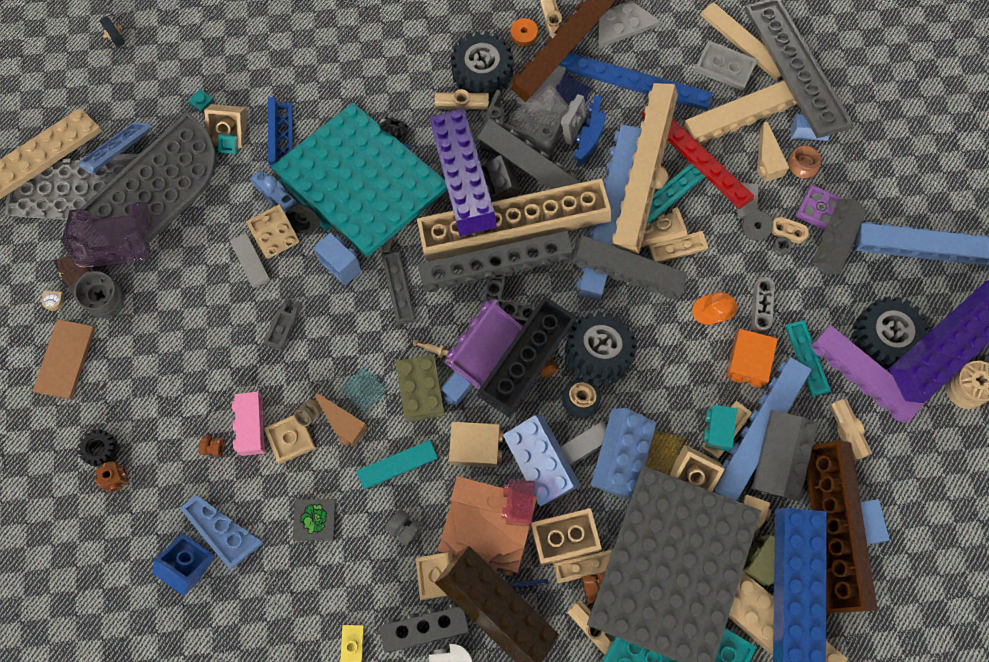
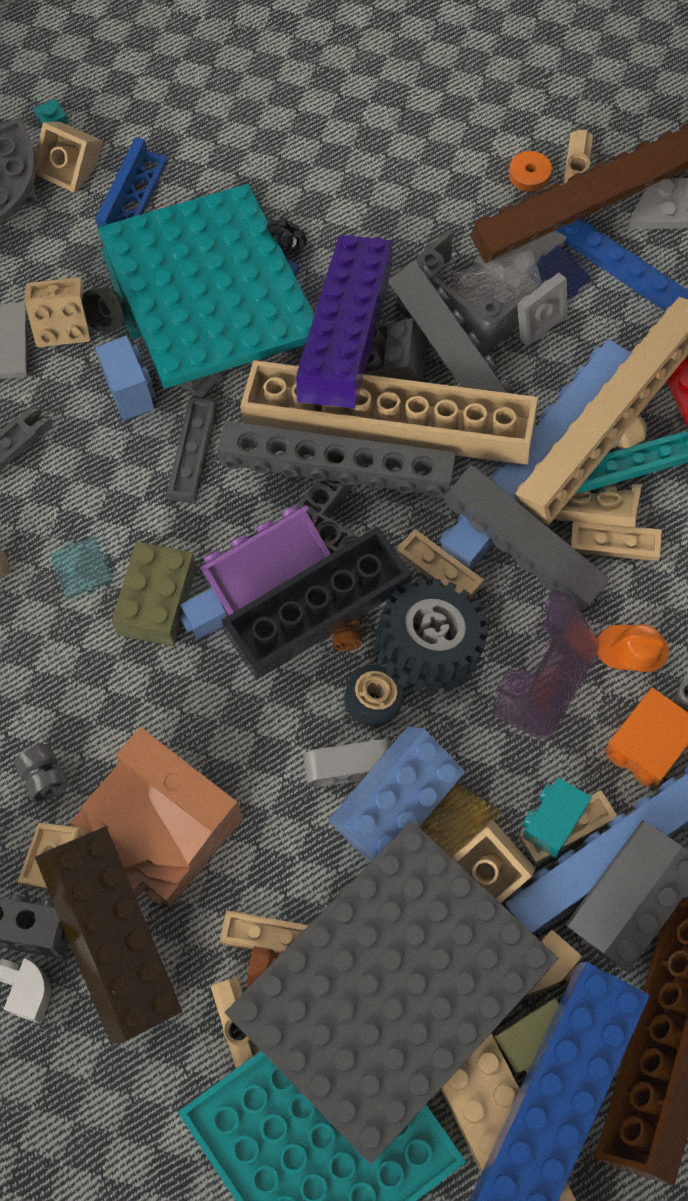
camera: 25 degrees right, 5 degrees down
teal tile [218,134,238,154] -> none
medium blue piece [250,171,297,213] -> none
medium nougat slope [315,393,368,447] -> none
teal tile [357,440,438,490] -> none
tan piece [413,340,448,358] -> none
tan piece [435,89,489,112] -> none
tan brick [449,422,503,467] -> none
black wheel [451,31,513,98] -> none
clear pink brick [502,479,534,527] -> none
medium blue brick [503,415,581,506] -> none
clear blue piece [510,579,549,590] -> none
tan brick [530,508,602,566] -> none
blue slope [574,96,606,167] -> none
none -> tan plate [396,529,484,601]
none -> windscreen [493,588,599,739]

